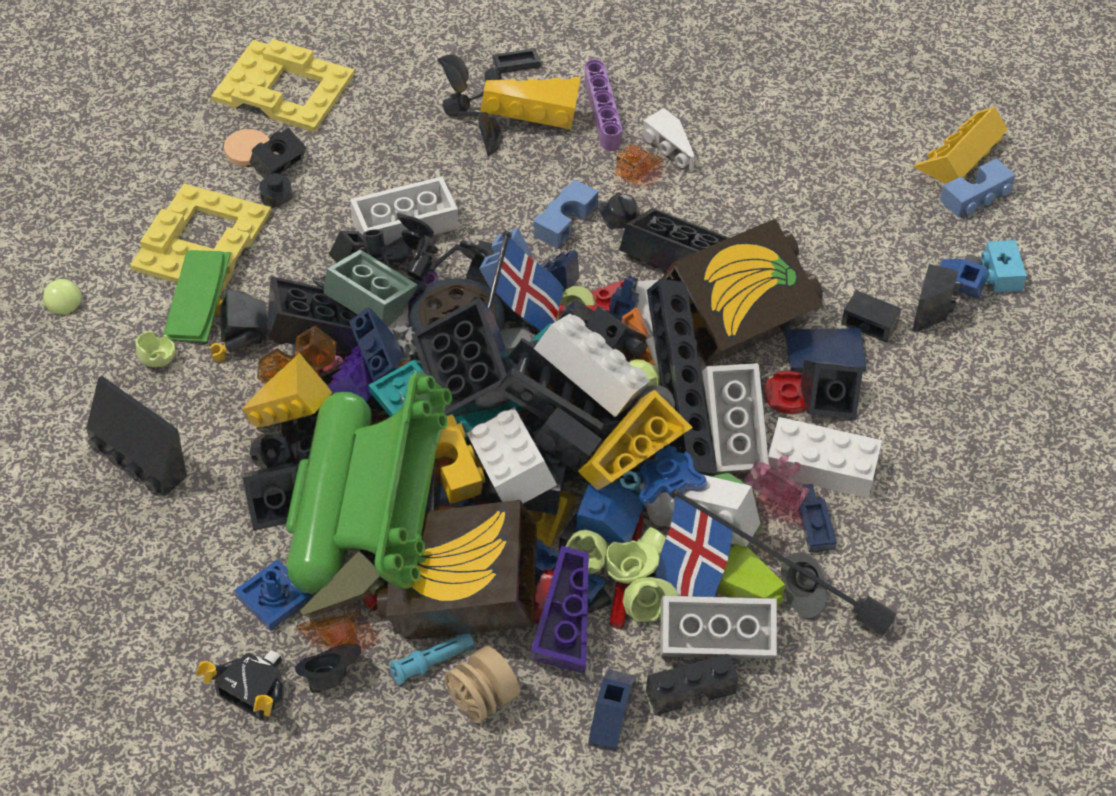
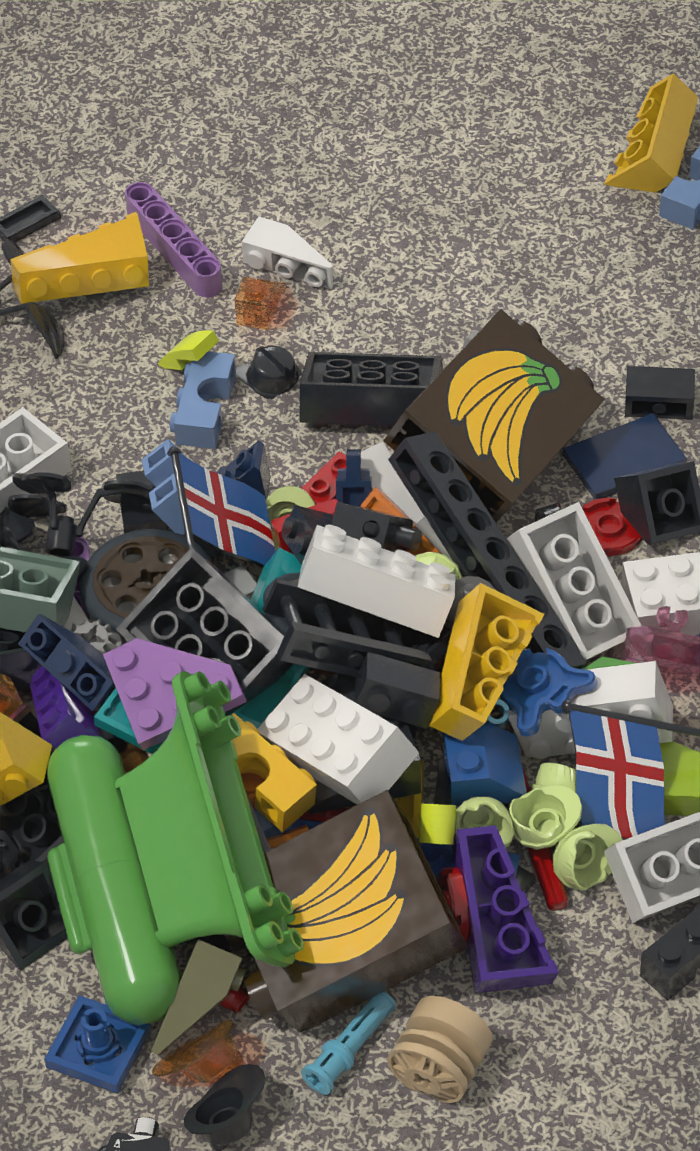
camera: 20 degrees left, 0 degrees up
dark blue slope [588,670,636,751] -> none
none -> medium lavender plate [103,638,247,751]
none -> neon yellow slope [158,330,219,370]
none -> neon yellow piece [418,803,456,845]

